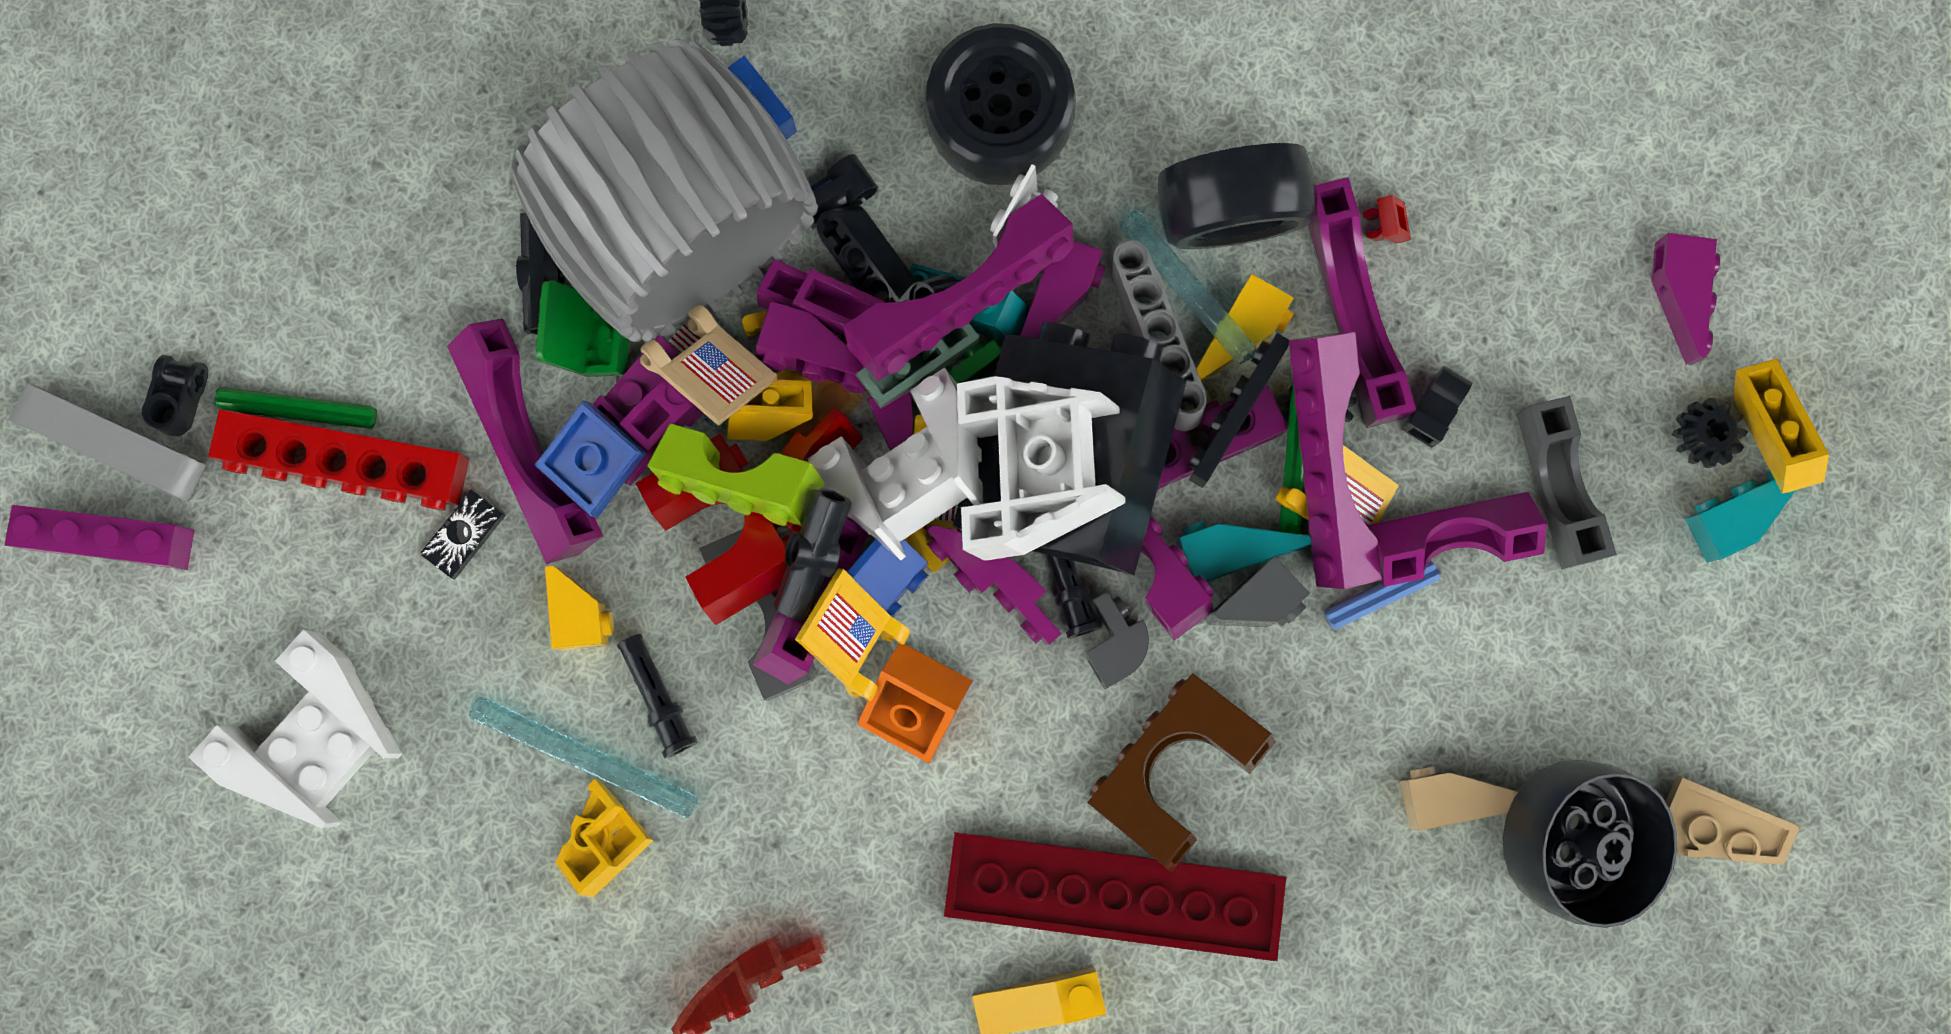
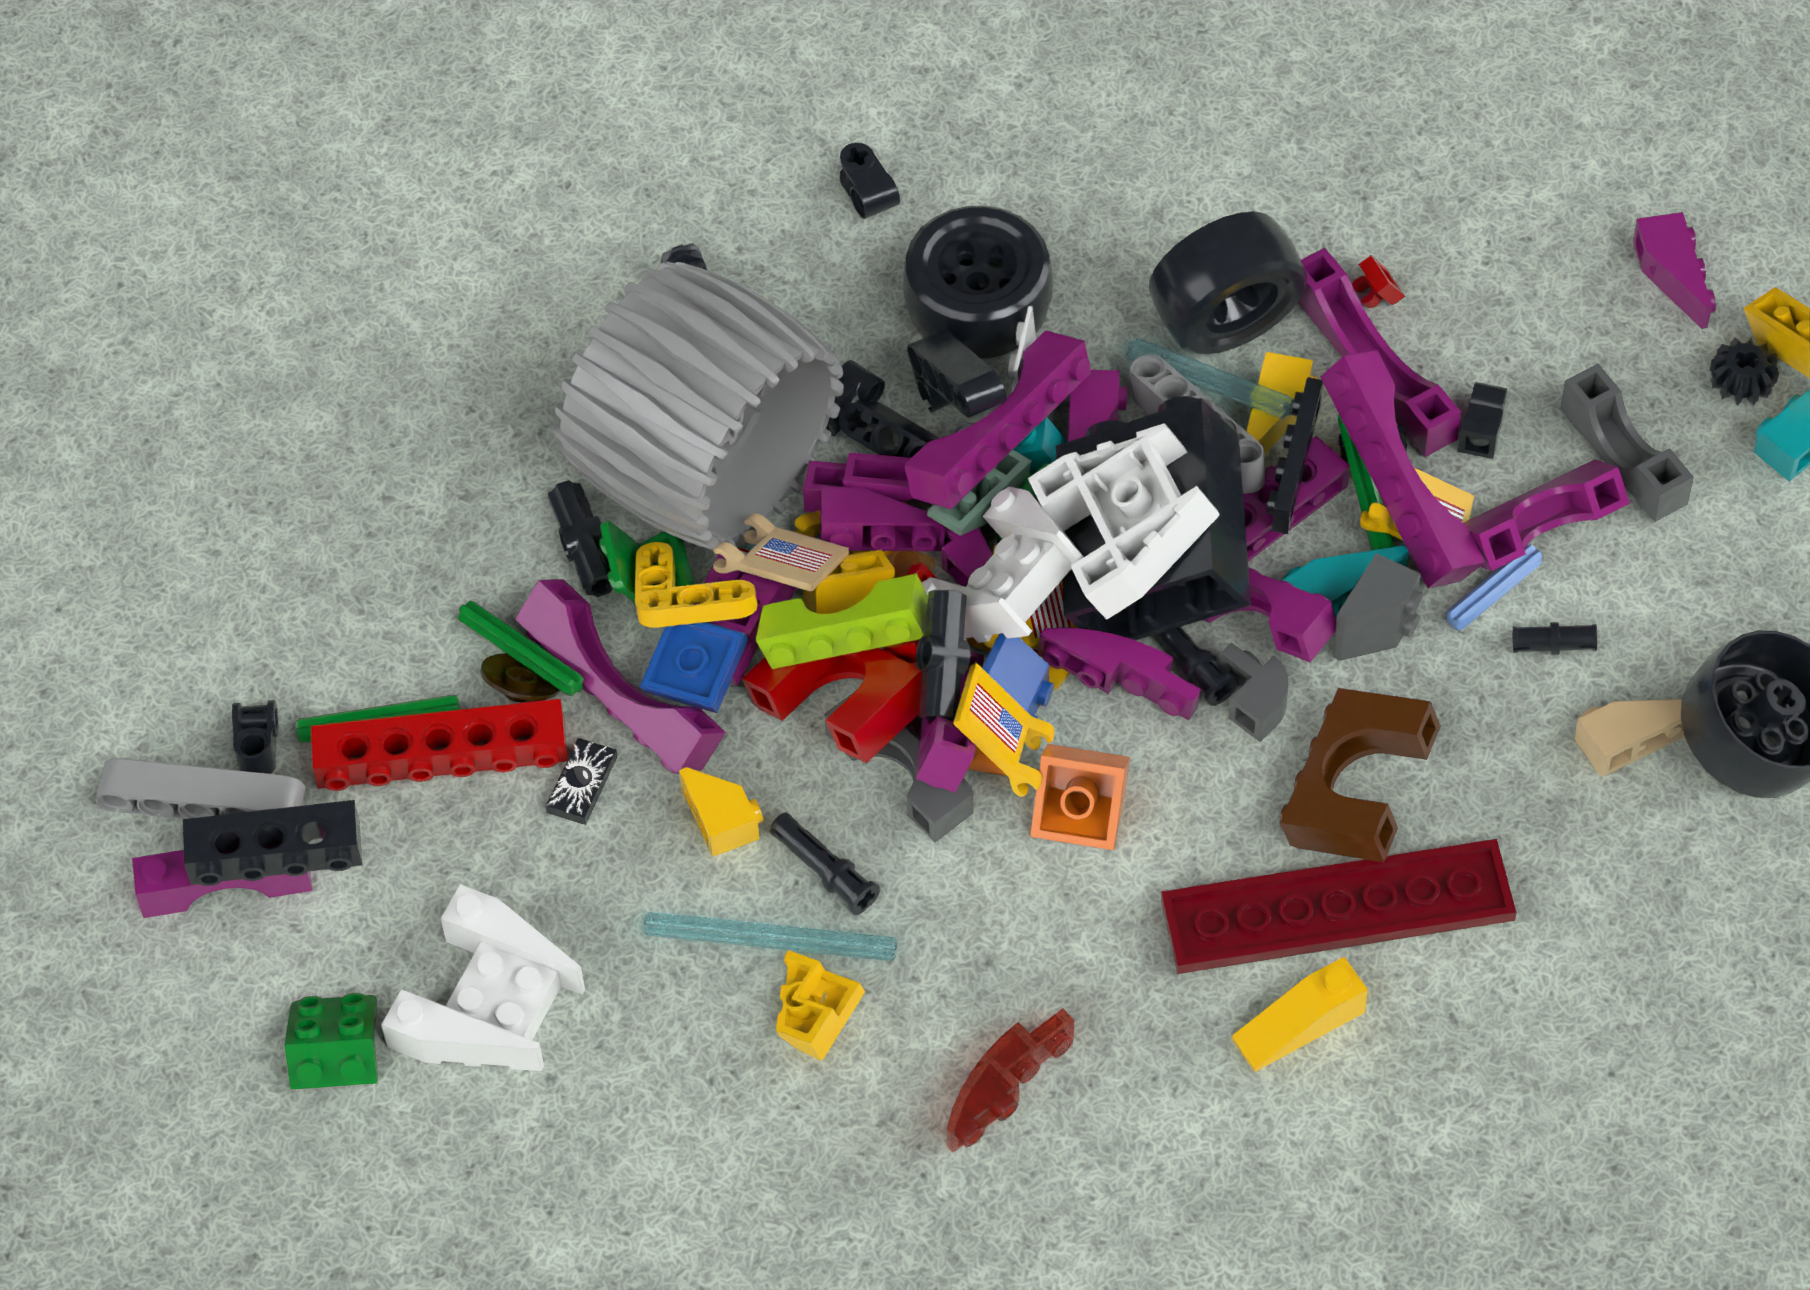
camera: 15 degrees left, 25 degrees down
none -> black brick [183,800,362,886]
none -> green bracket [284,993,378,1090]
none -> green axle [458,601,584,696]
none -> dark brown dish [480,653,560,703]
none -> yellow beam [635,542,758,628]
none -> black beam [907,330,1007,418]
none -> black pin [1512,622,1597,655]

